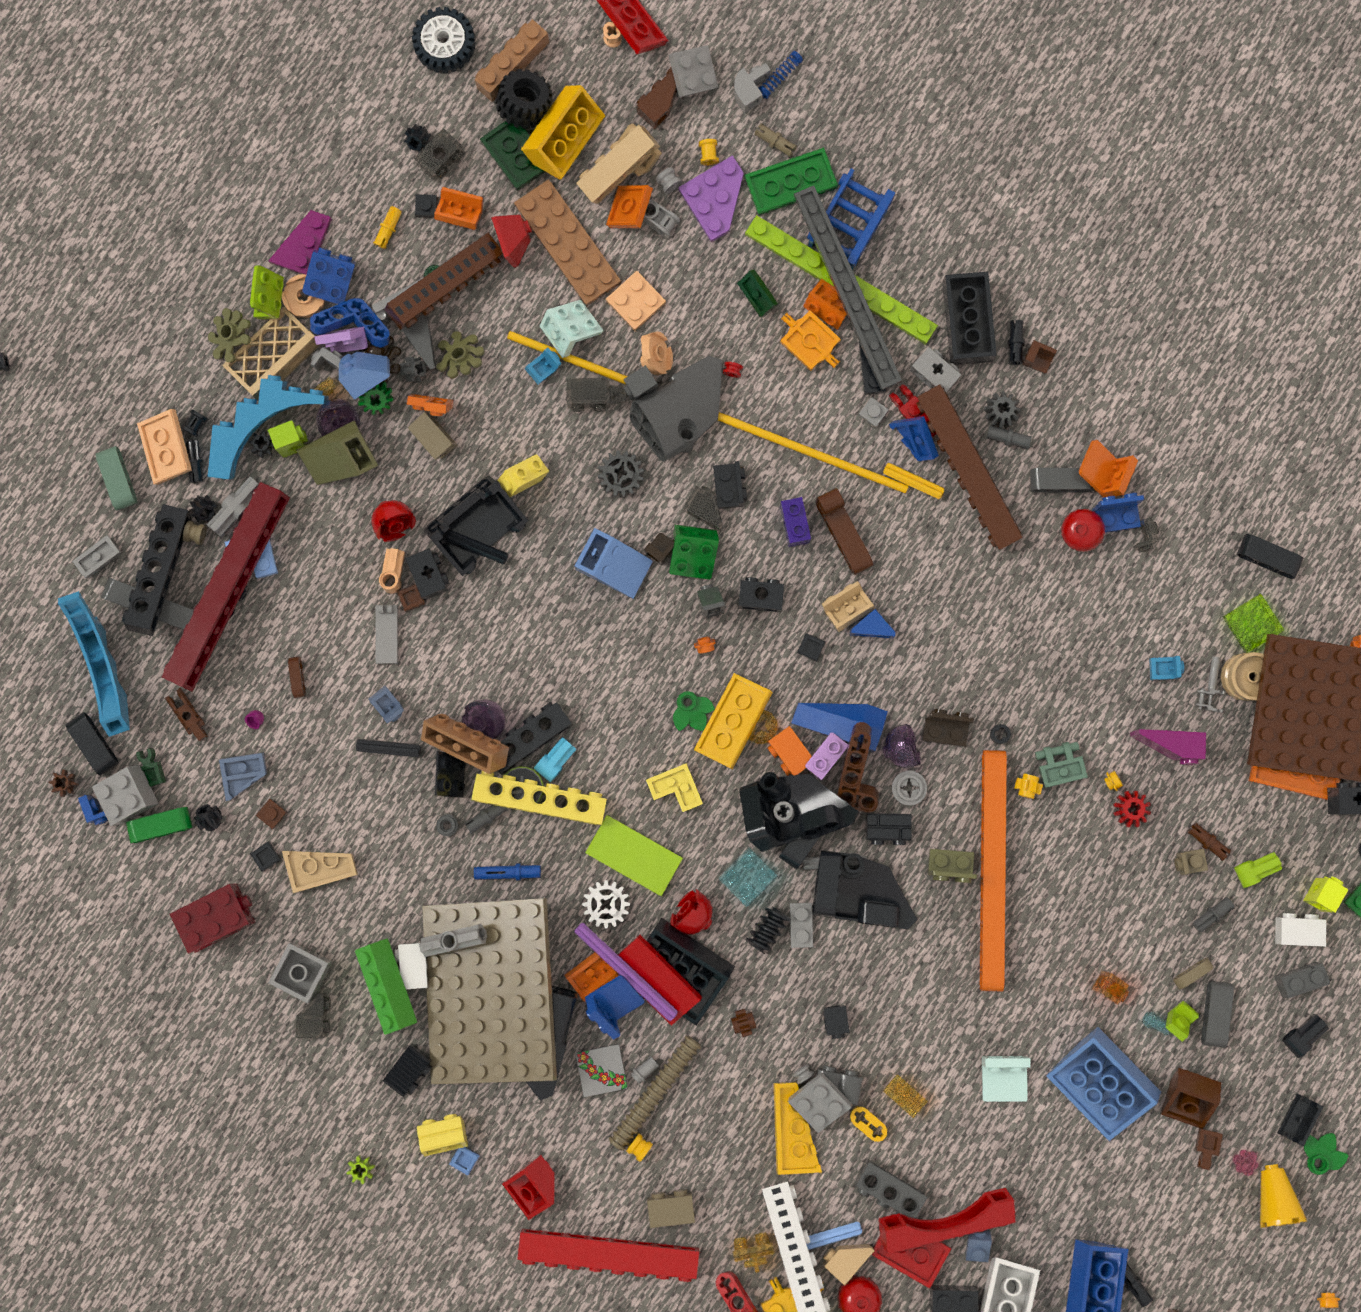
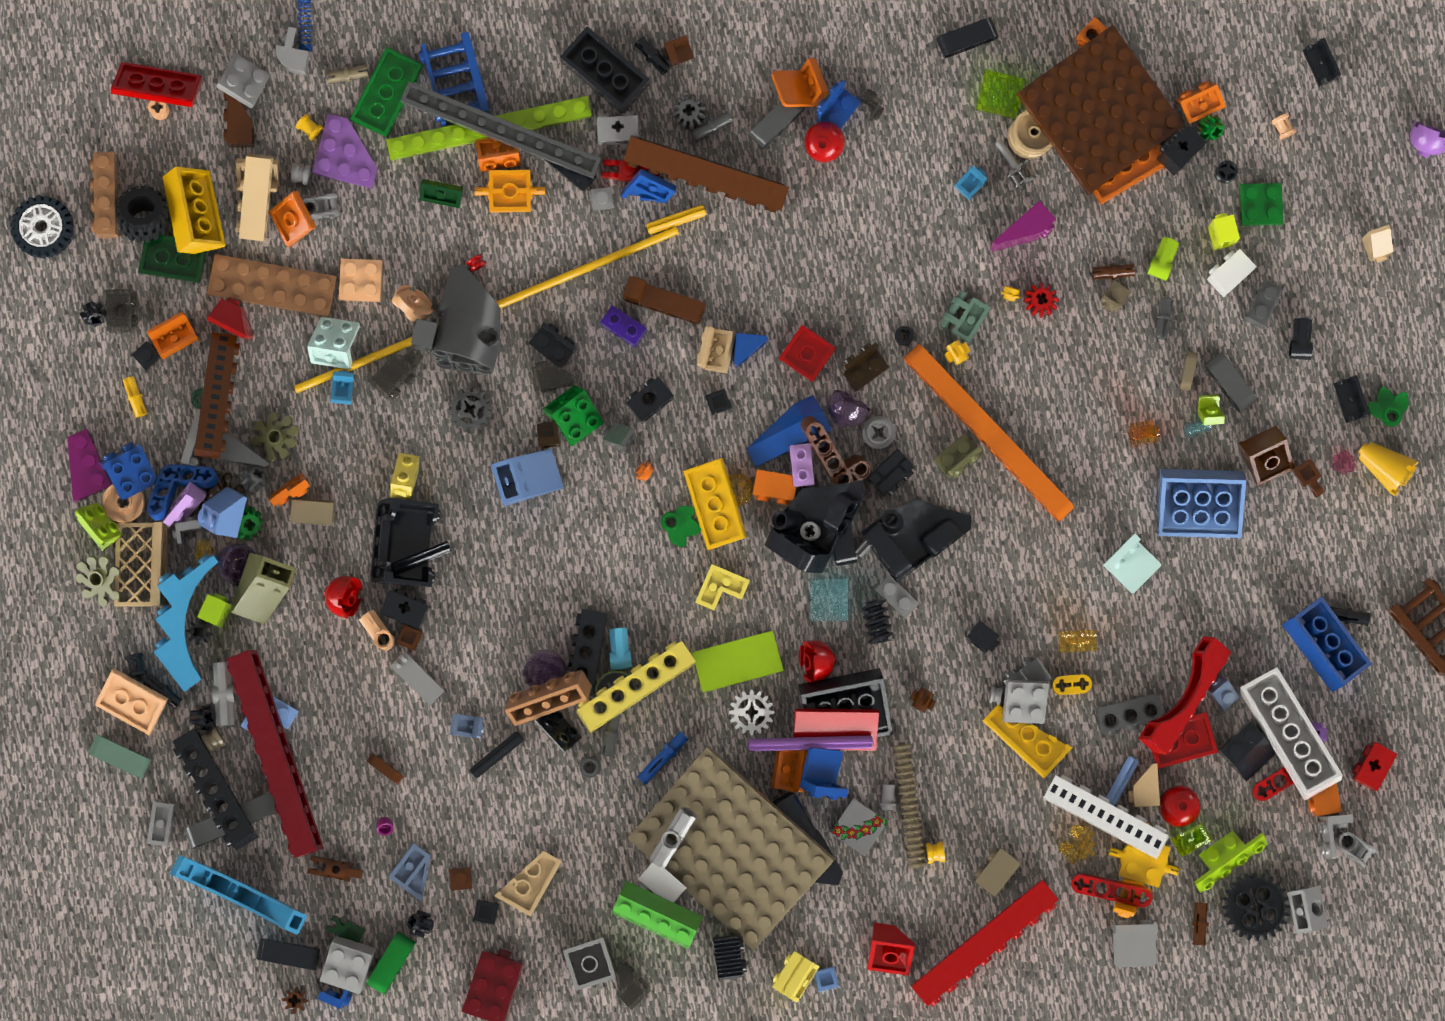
camera: 50 degrees left, 0 degrees up
none -> red plate [778,325,836,383]

